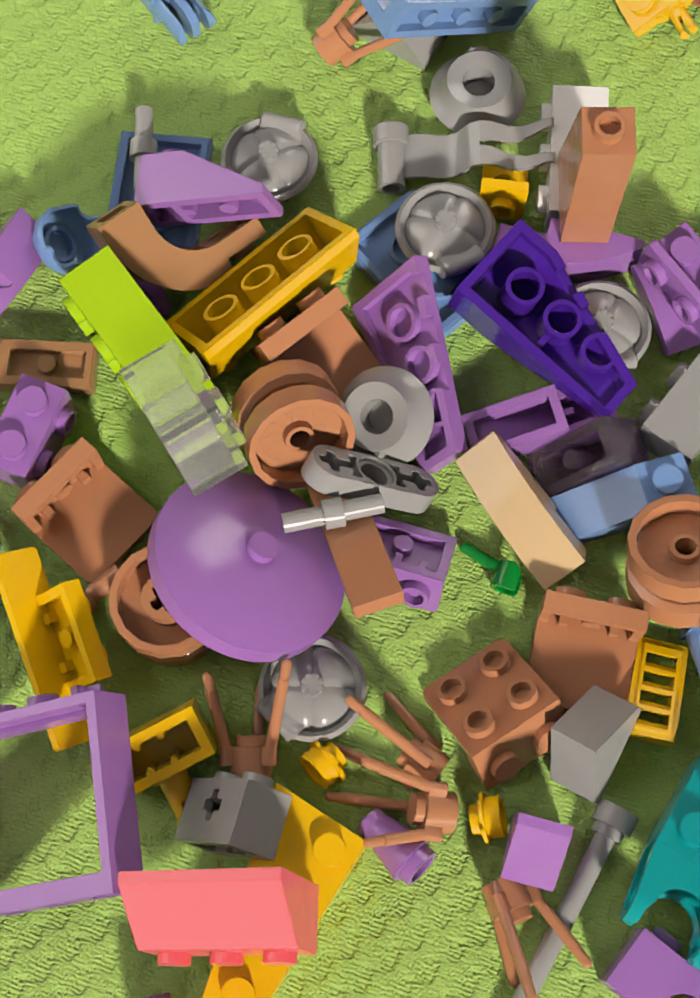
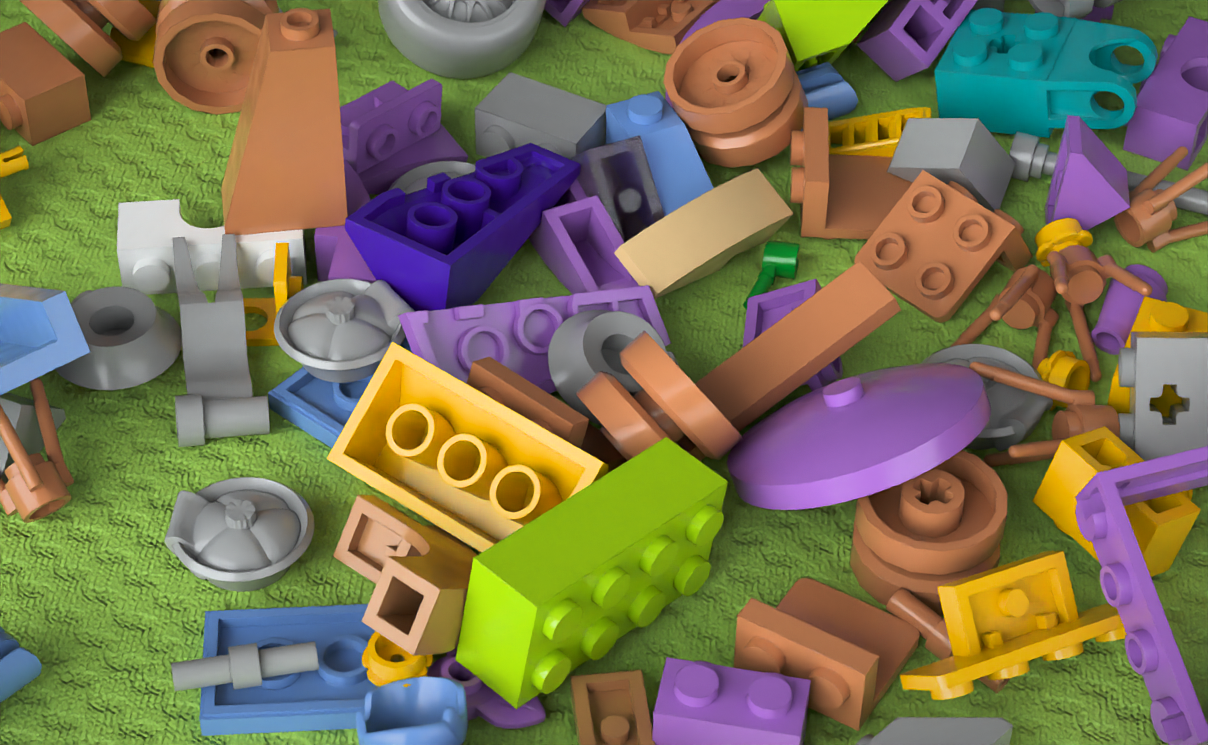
camera: 105 degrees left, 30 degrees down
clear brick [119,338,248,497] -> none
medium lavender slope [134,149,283,228] -> none
light grey bar [281,493,385,533] -> none
light grey beam [301,445,439,514] -> none

